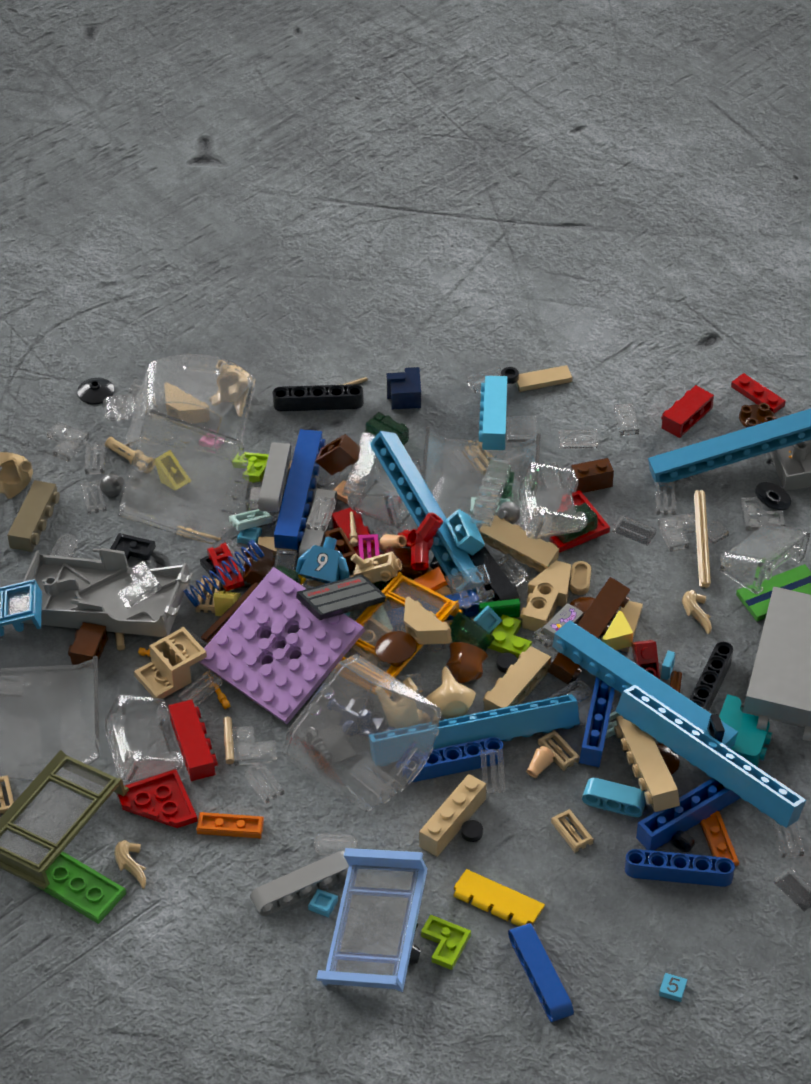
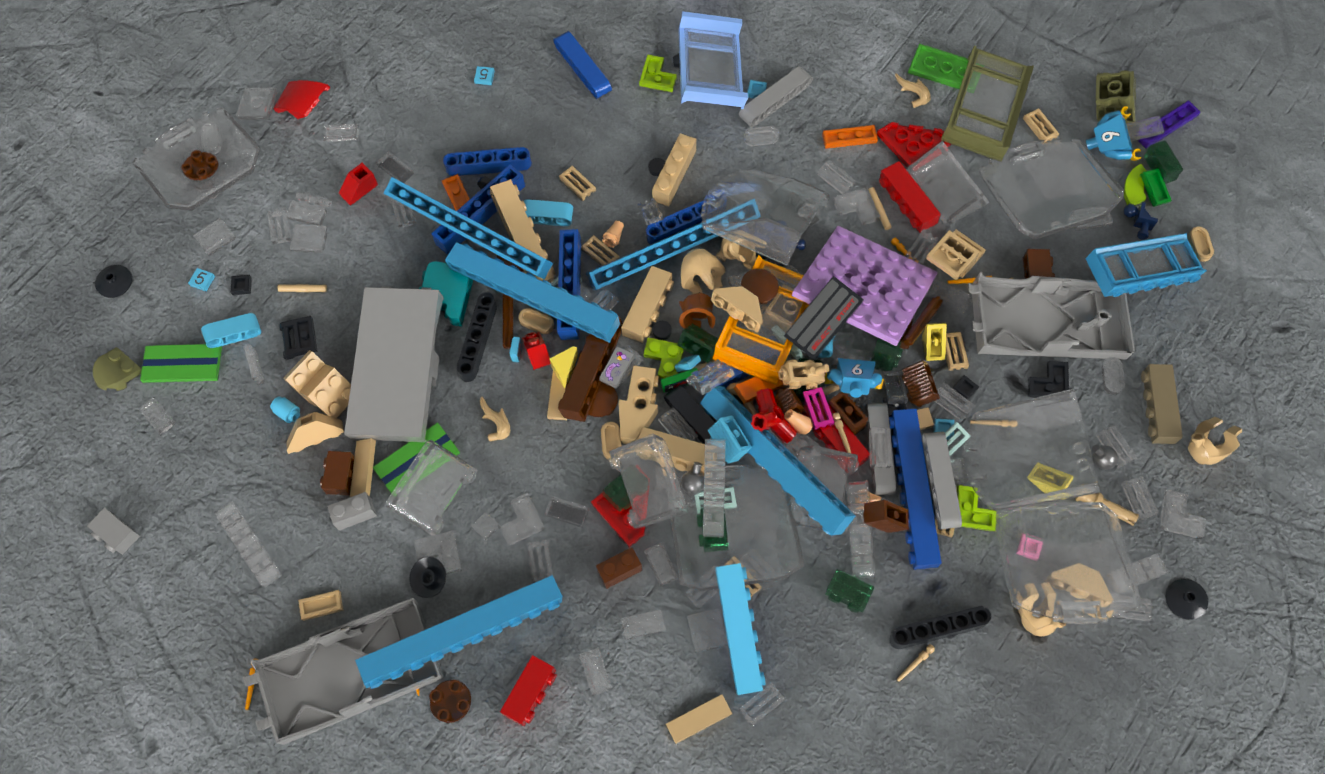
camera: 170 degrees right, 20 degrees up
clear plate [117,561,162,609] -> none
blue piece [183,539,264,607] -> none
red plate [207,542,244,592] -> none
dark blue plate [386,367,421,410] -> none
yellow windscreen [454,869,545,926] -> none
black tile [501,367,519,384] -> none
tan axle [694,490,711,588] -> none
black tile [707,714,725,743] -> none
red plate [731,373,786,414] -> none

